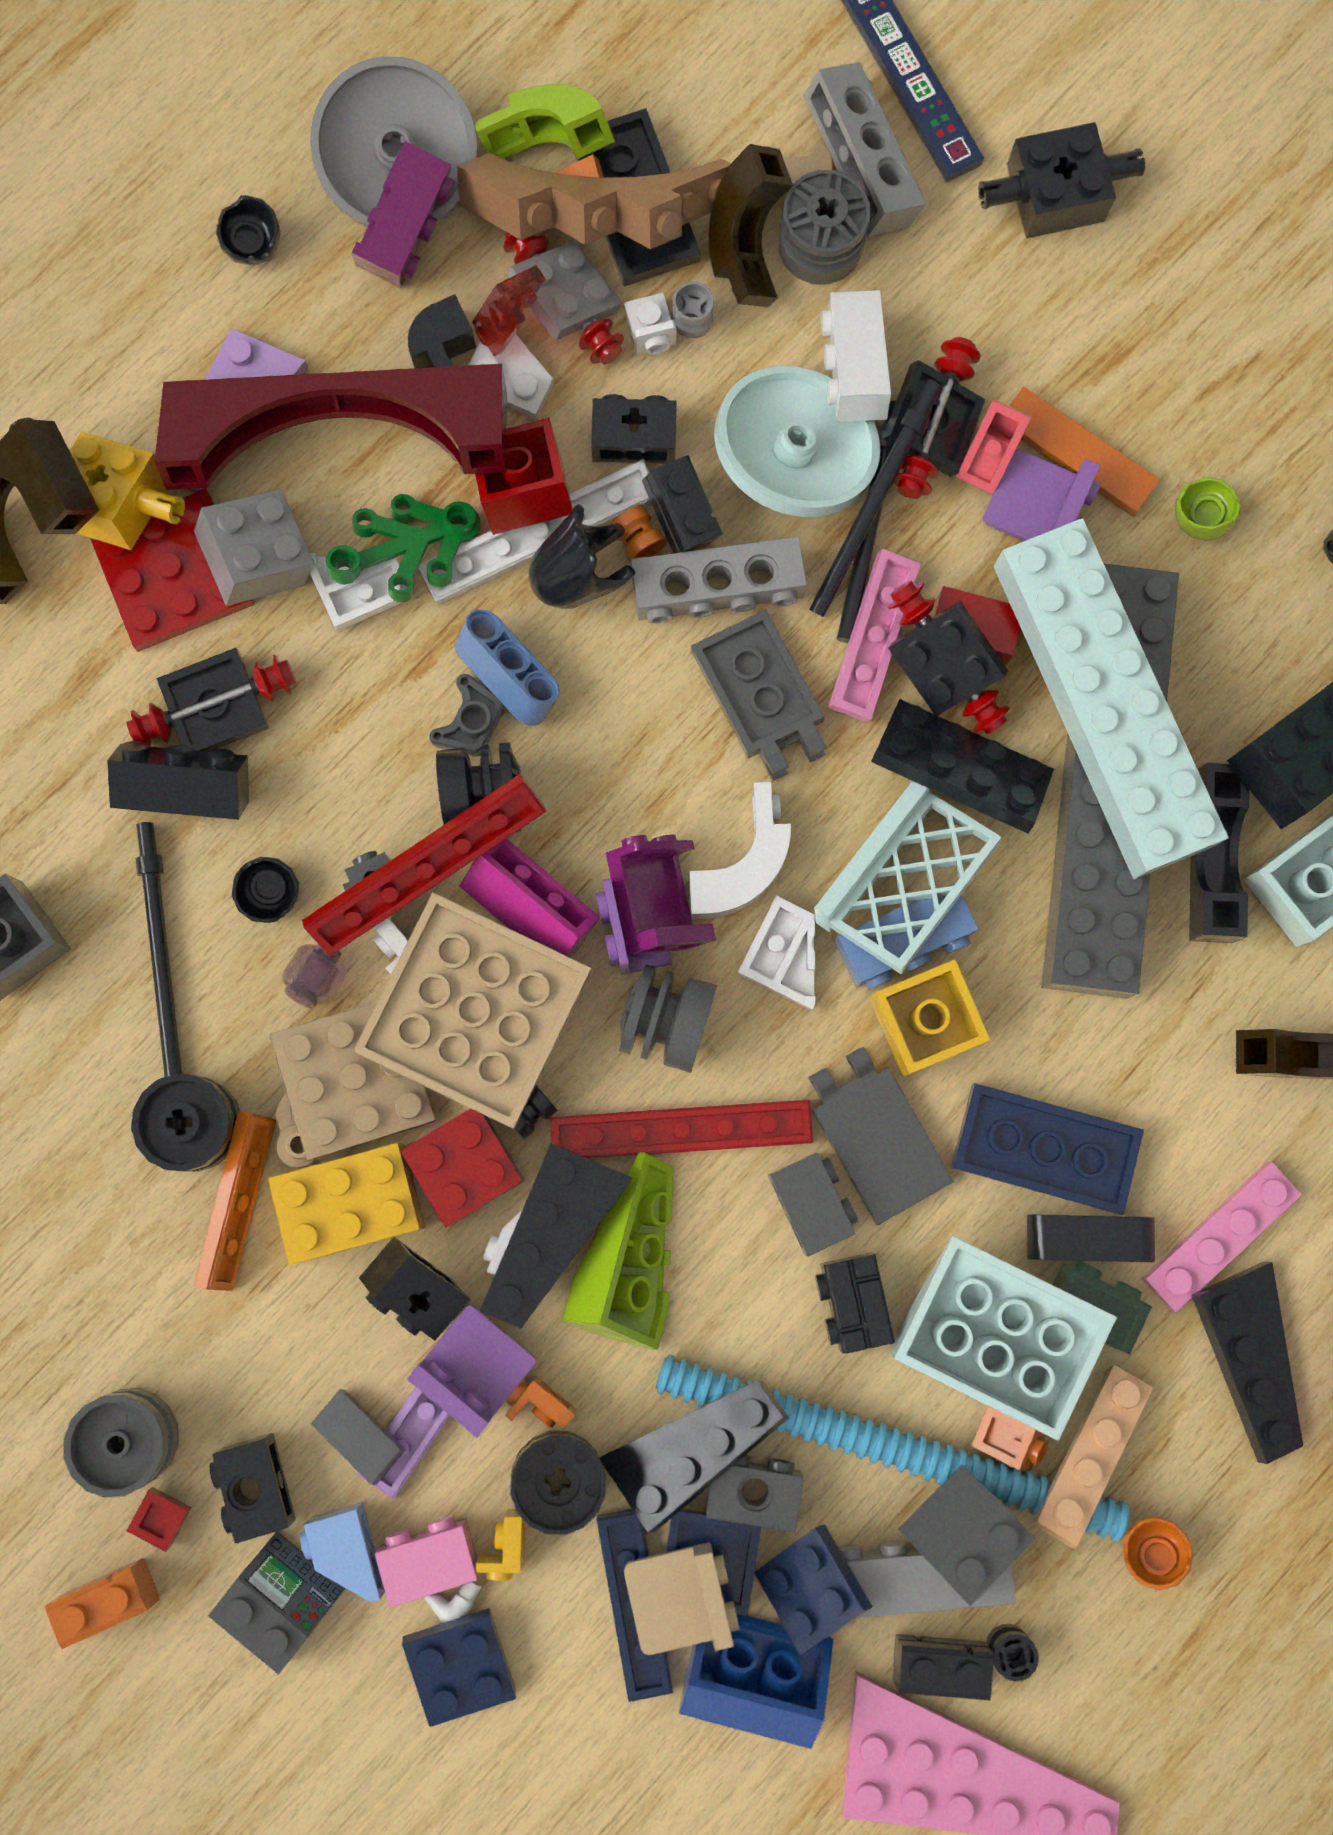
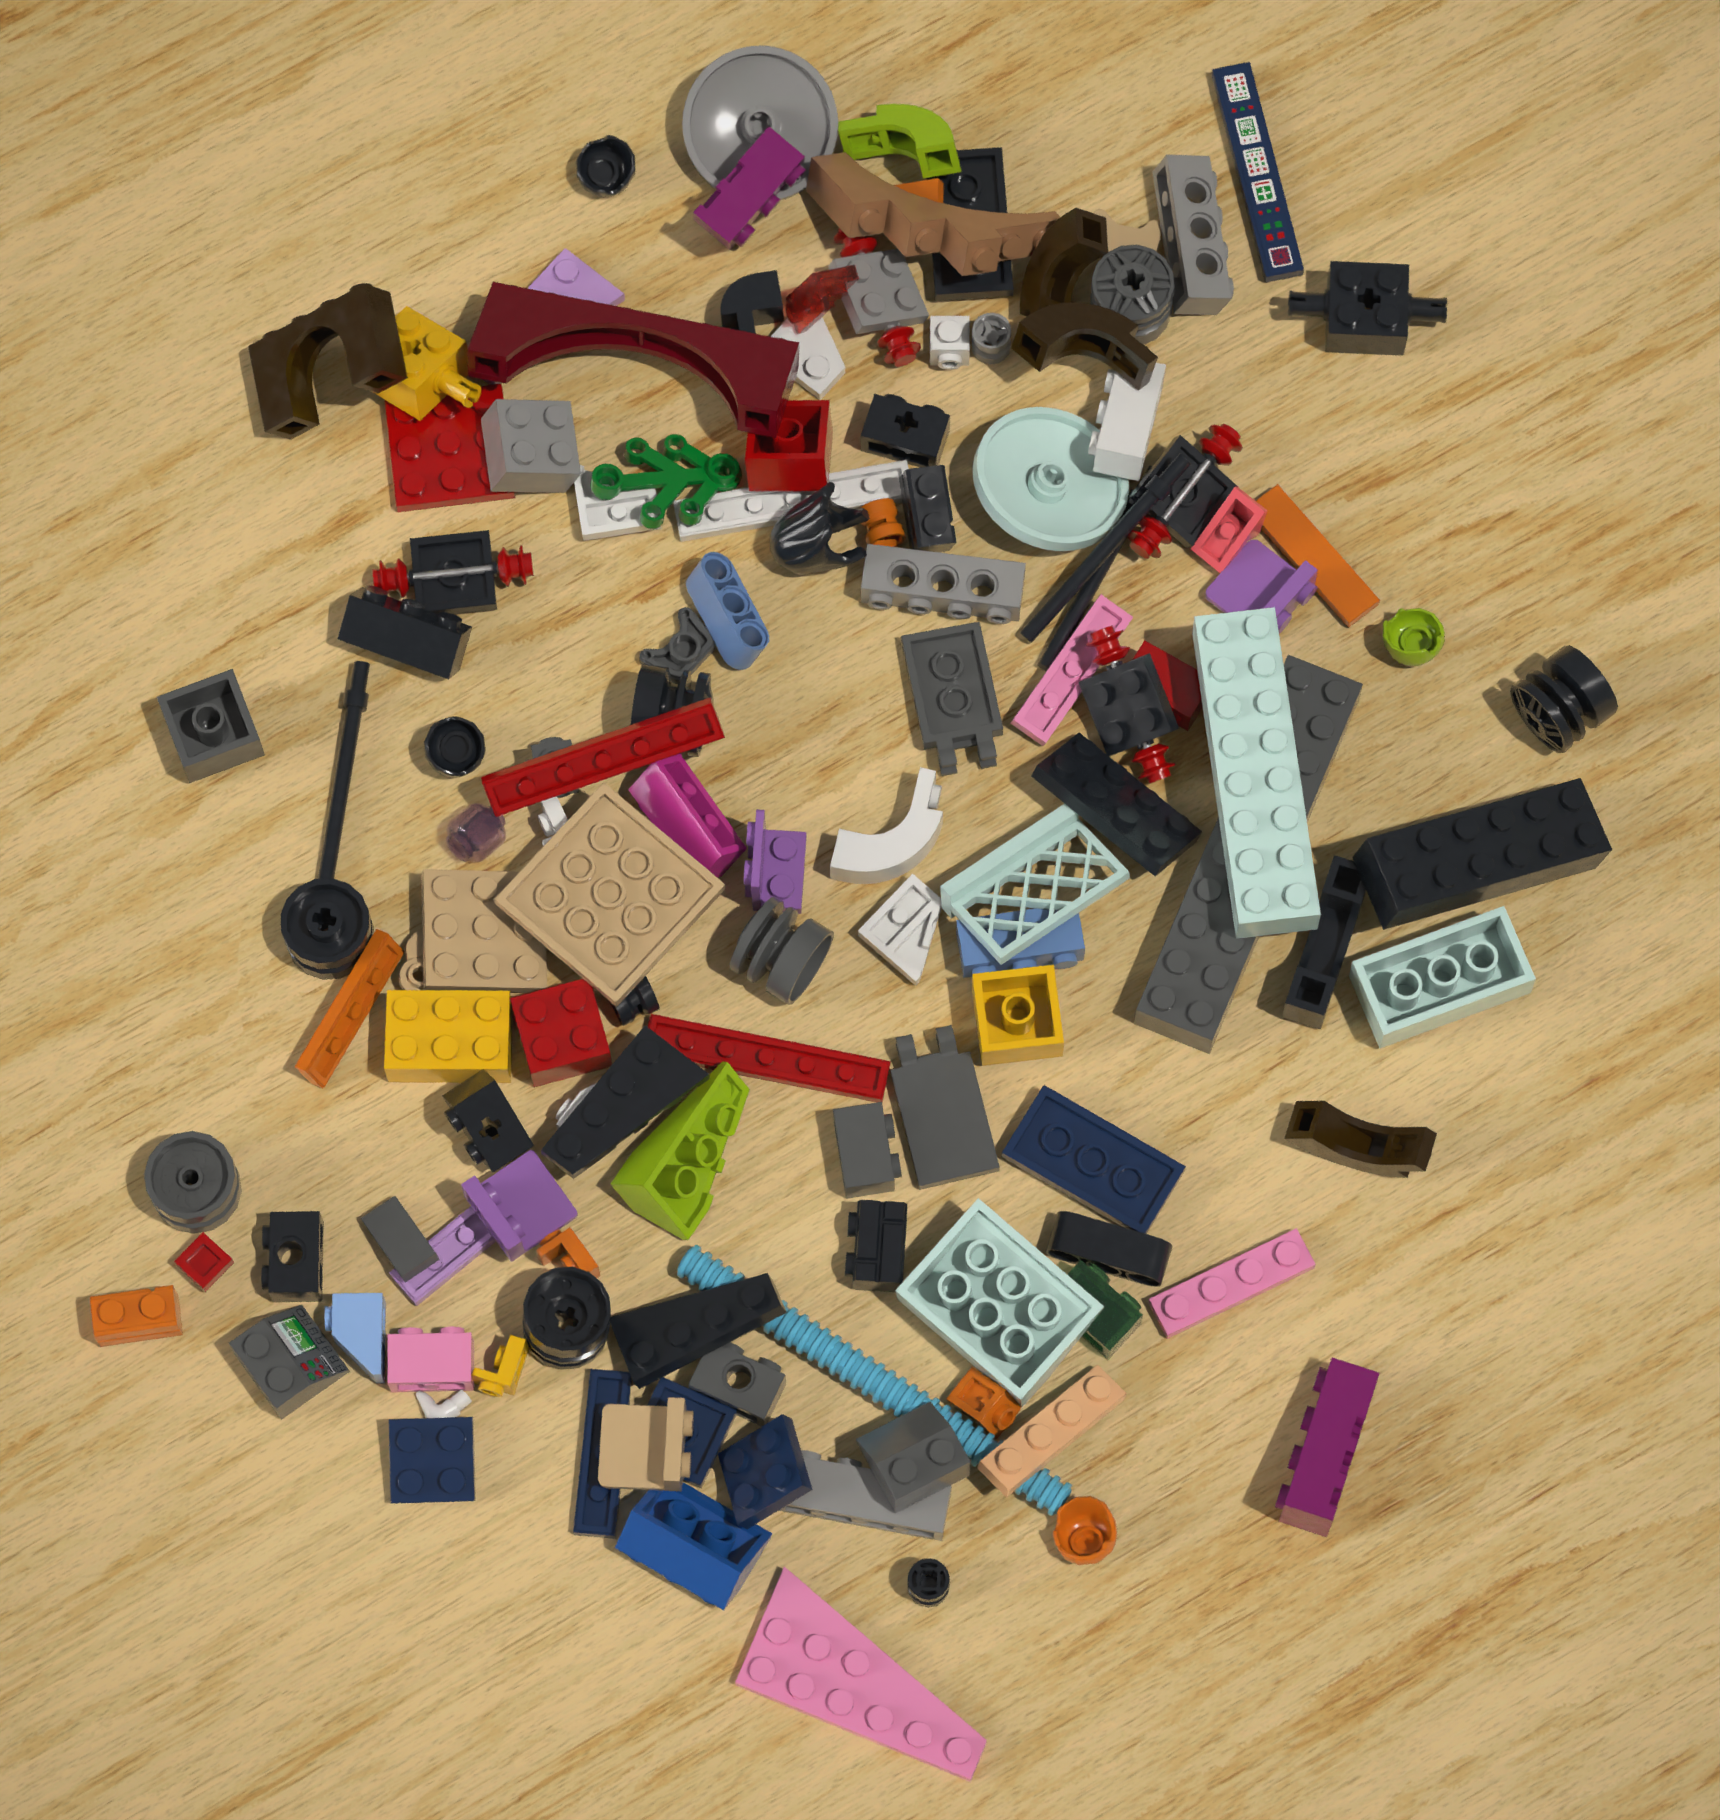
camera: 20 degrees right, 10 degrees down
magenta panel [606,834,716,955] -> none
black brick [893,1634,994,1701] -> none
black wing [1191,1262,1303,1464] -> none
none -> dark brown arch [1011,302,1158,390]

